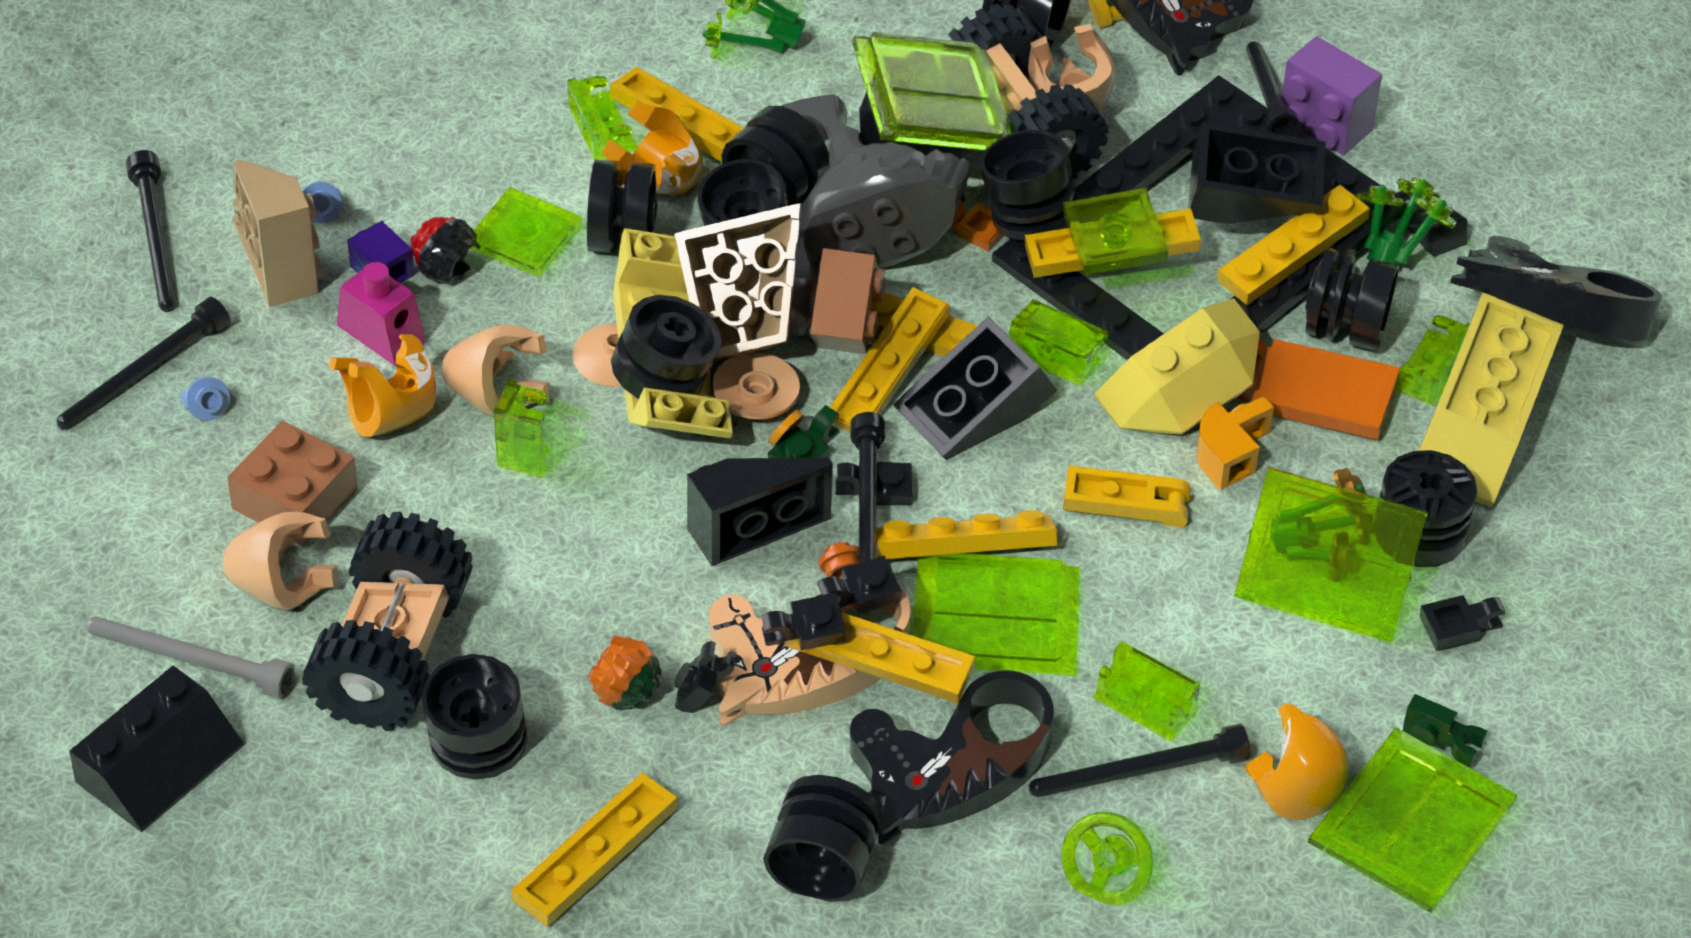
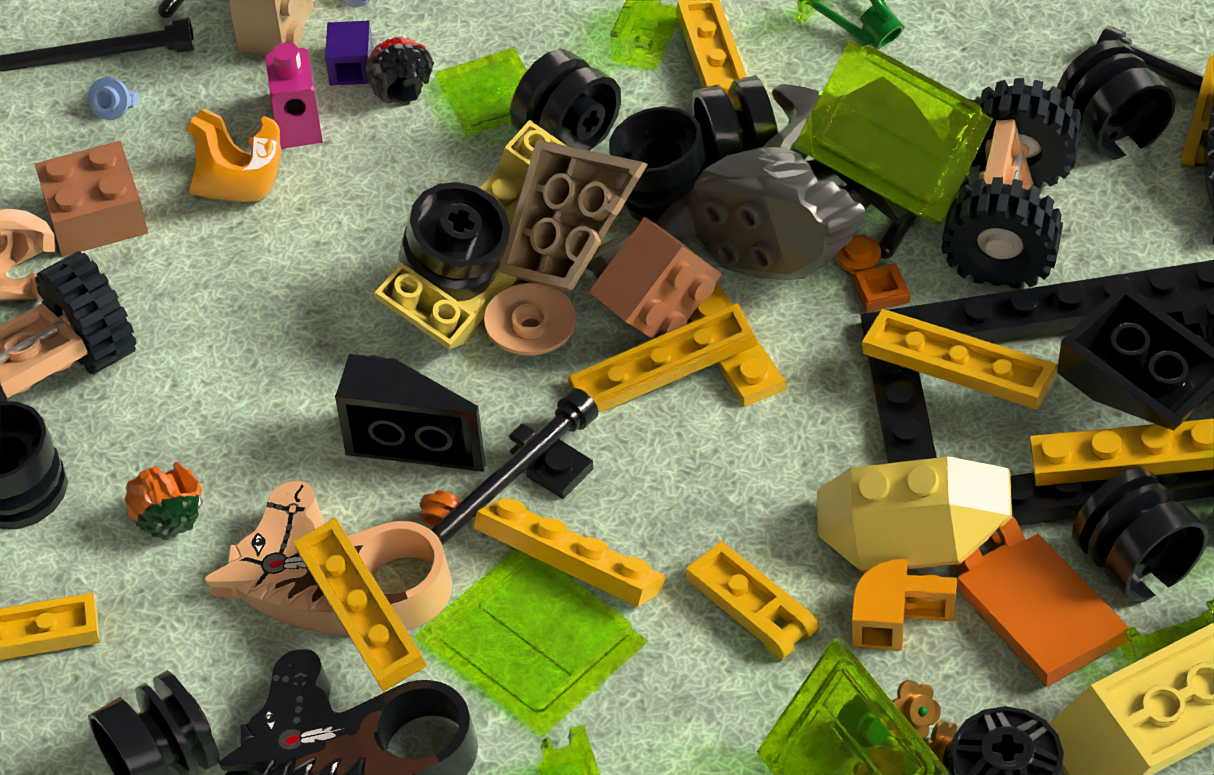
camera: 45 degrees right, 0 degrees up
light nougat piece [442,324,550,418] -> none
clear neon green hinge [494,379,550,478] -> none
light orange piece [601,101,704,196] -> none
black plate [674,641,736,713] -> none
black plate [761,593,846,650] -> none
dark green plate [768,405,840,458] -> none
light orange piece [768,409,804,447] -> none
black plate [817,555,902,614] -> none
black slope [893,316,1057,460] -> none
black wheel [980,130,1079,241] -> none
clear neon green hinge [1009,299,1109,386] -> none
light nougat piece [1028,24,1116,114] -> none
clear neon green plate [1063,188,1168,276] -> none

